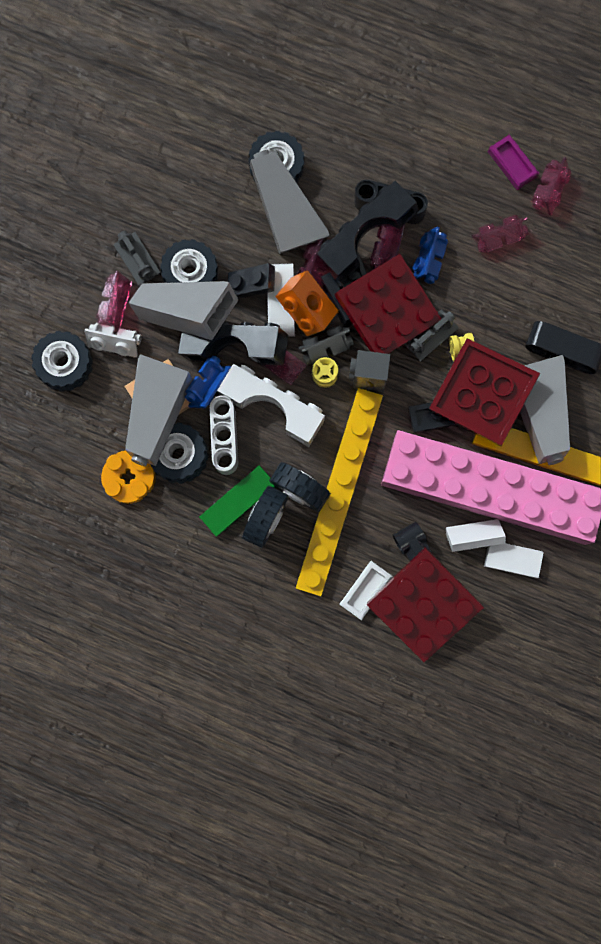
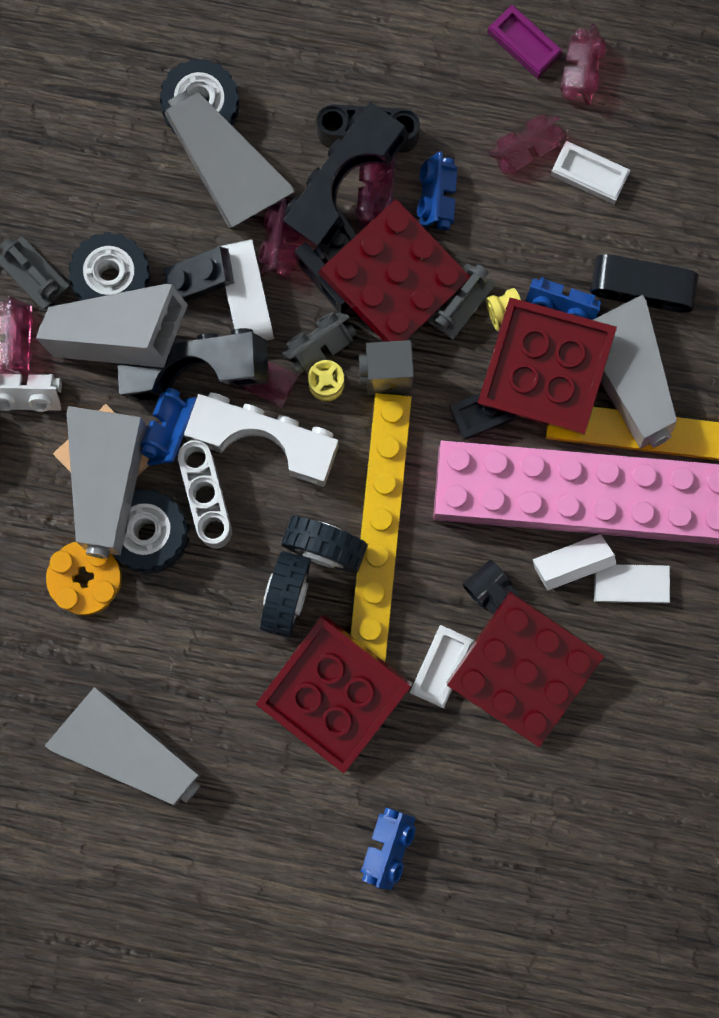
camera: 20 degrees left, 0 degrees up
green tile [199,465,275,537] -> none
orange brick [275,270,339,336] -> none
none -> light grey slope [45,687,202,805]
none -> dark red plate [255,615,413,774]
none -> blue hinge [360,807,416,890]
none -> blue hinge [525,277,601,320]
none -> white tile [550,141,630,205]

